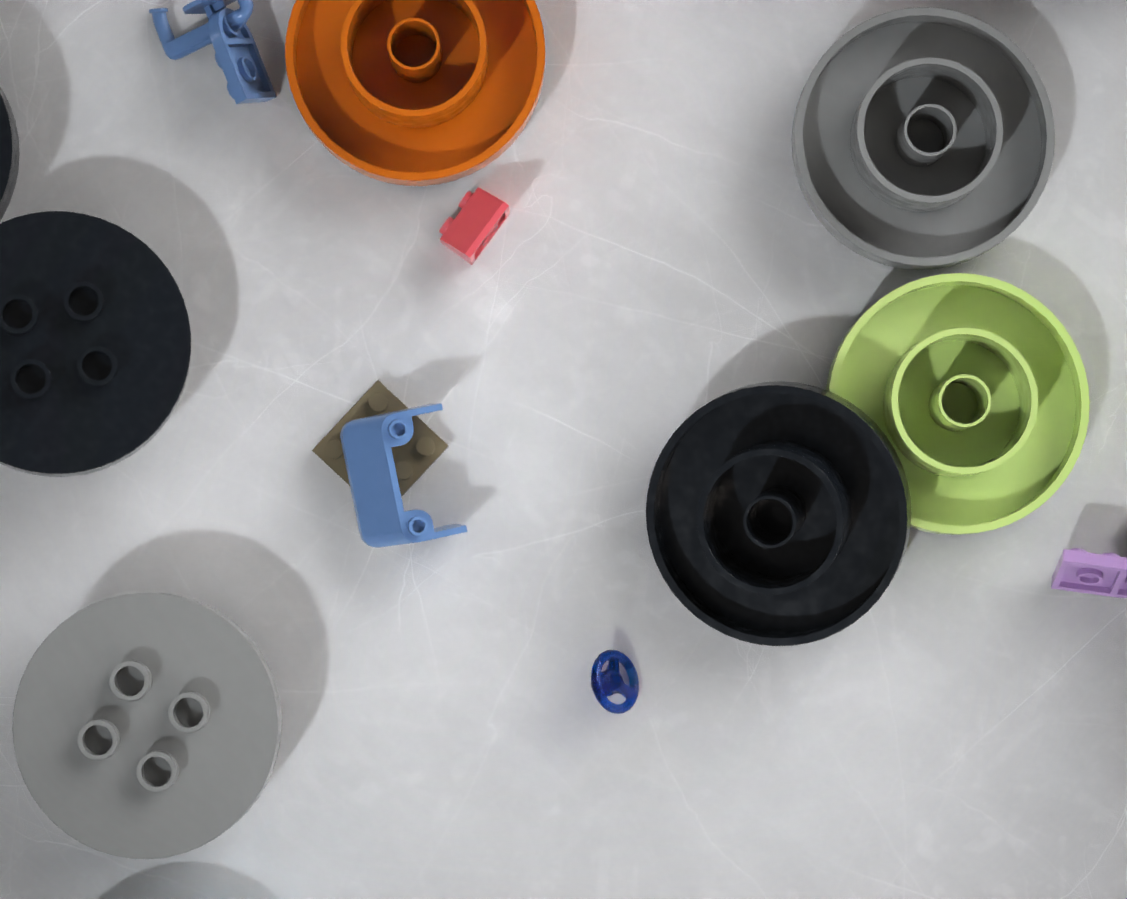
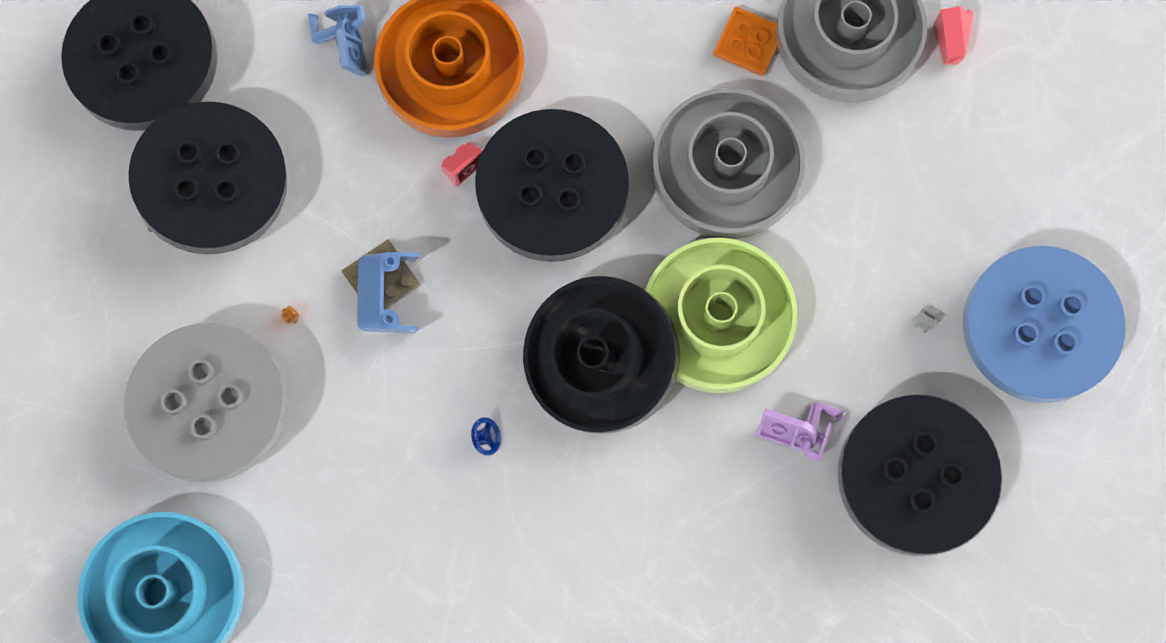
camera: 20 degrees right, 10 degrees down
none -> clear orange plate [281,306,299,324]
none -> black piece [475,109,629,262]

